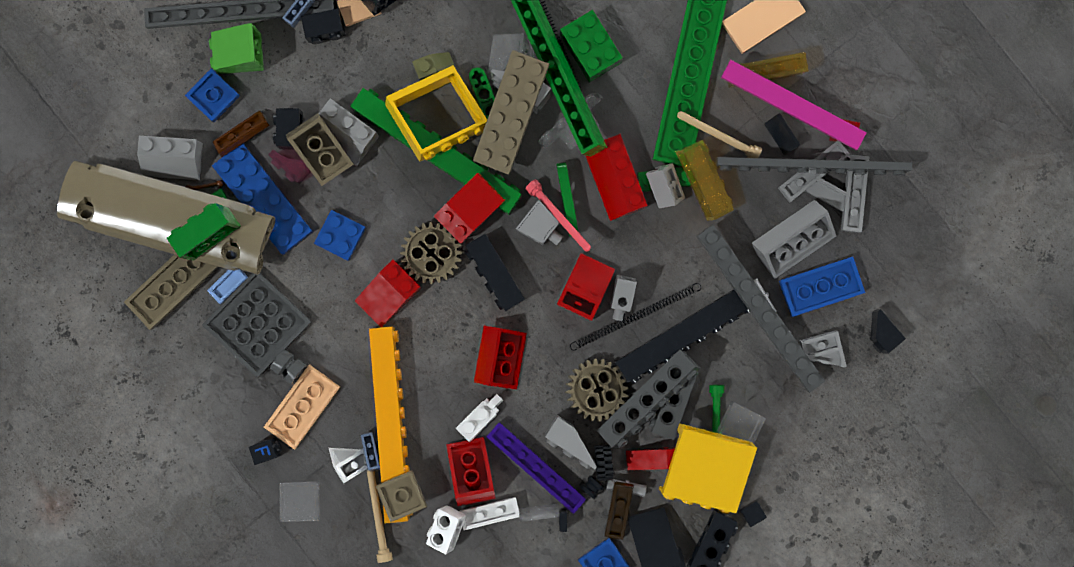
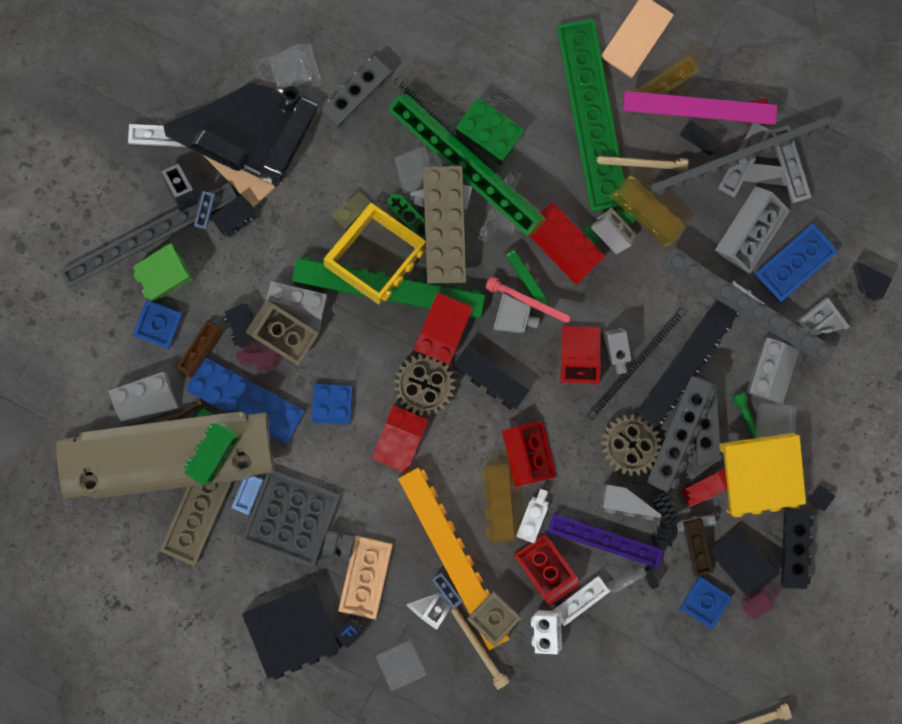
camera: 25 degrees left, 0 degrees up
none -> black panel [242,583,341,680]
none -> clear yellow brick [482,464,514,543]
none -> light grey slope [746,338,800,405]

